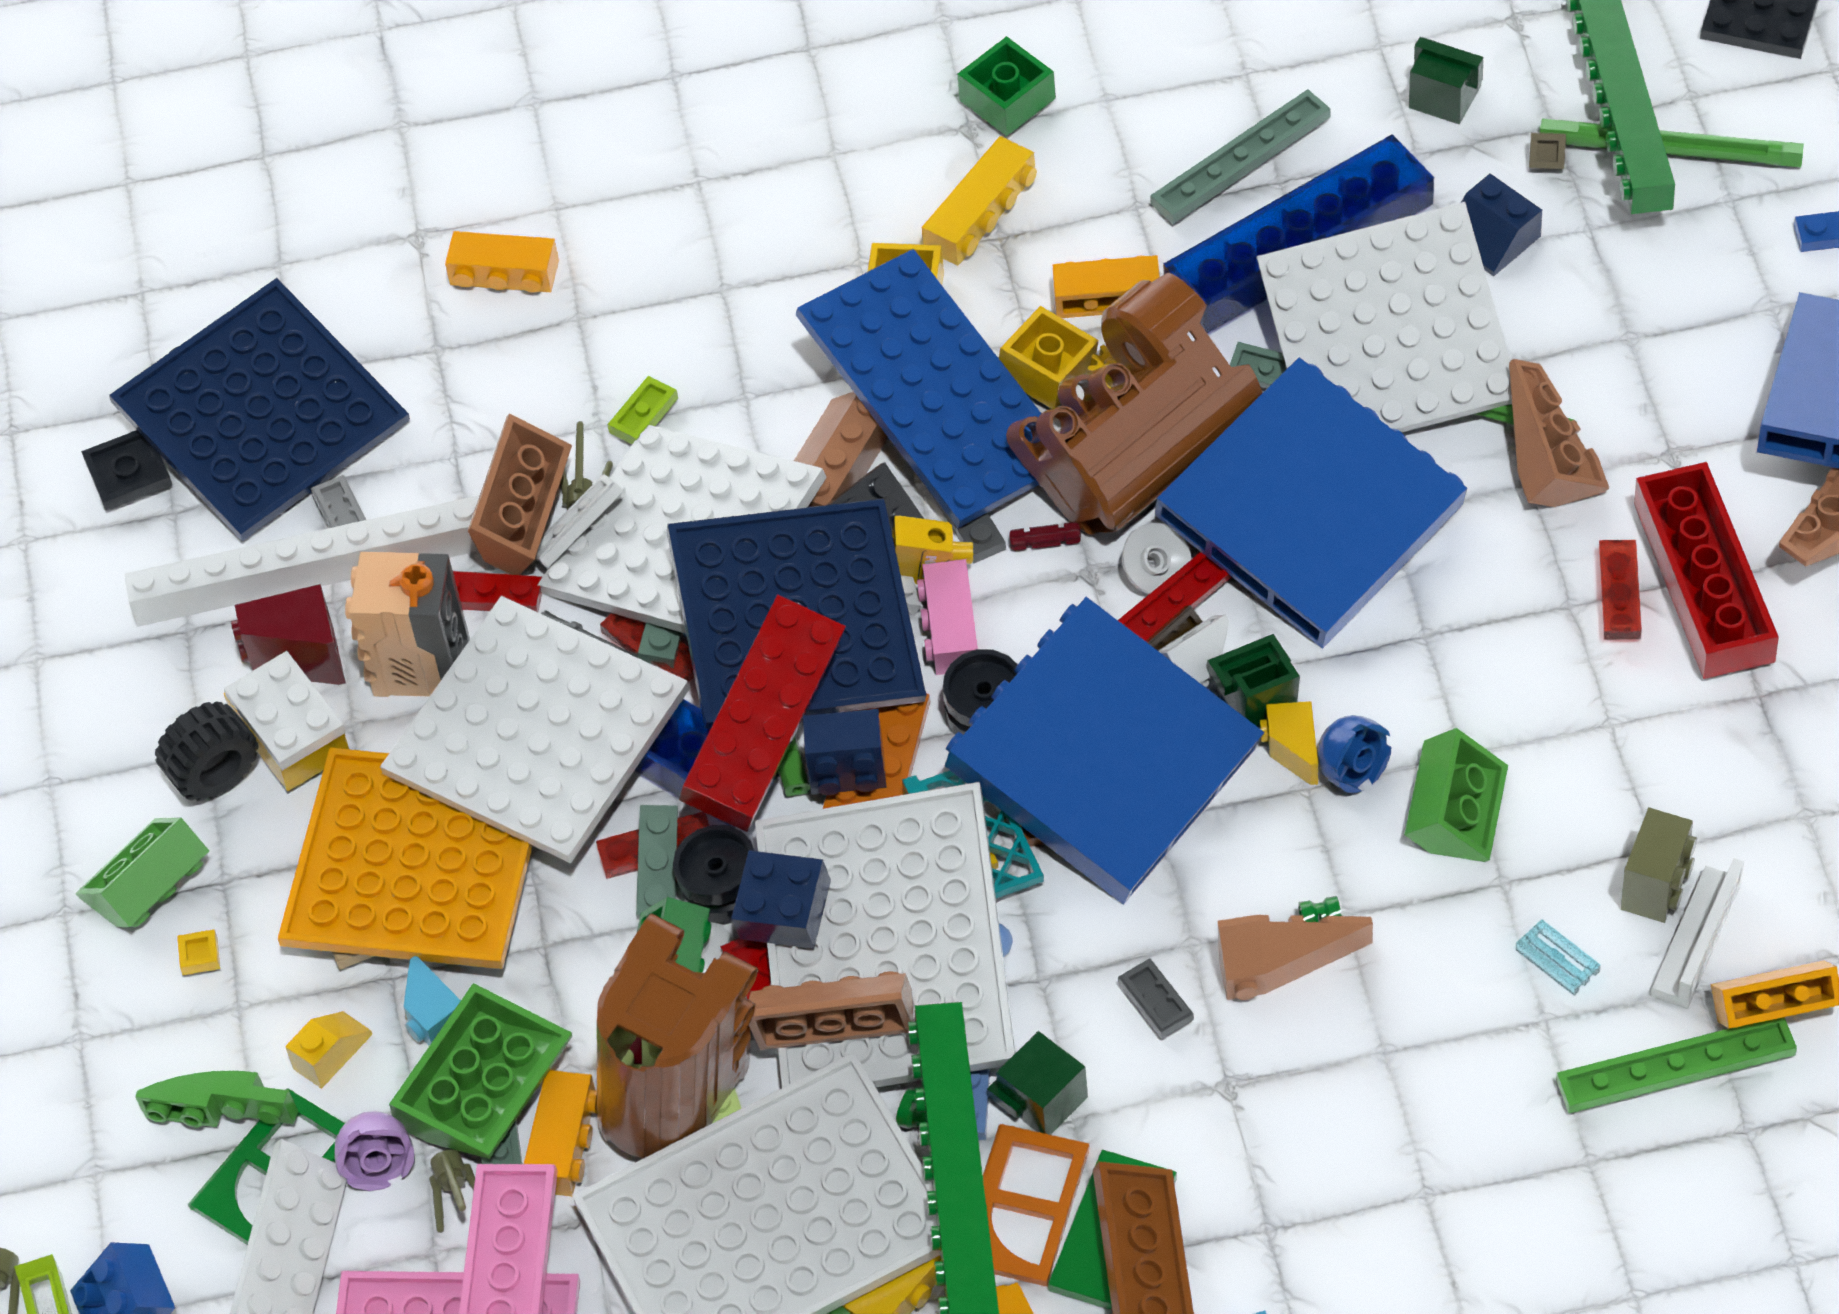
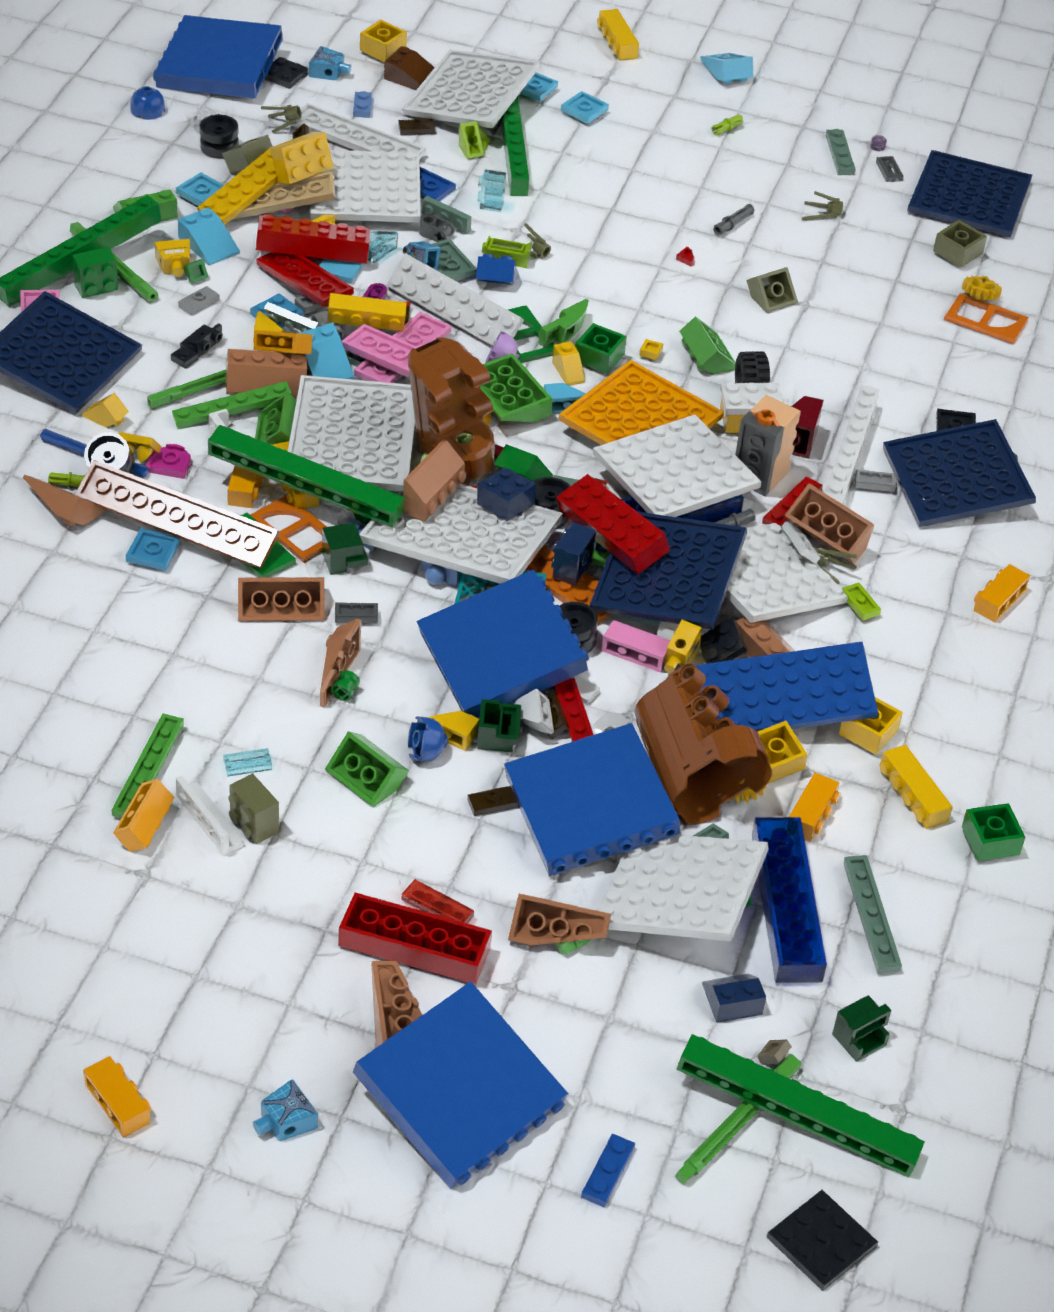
camera: 110 degrees right, 10 degrees down
none -> nougat slope [238,577,325,621]
none -> dark brown plate [467,786,518,816]
none -> green brick [575,323,627,374]

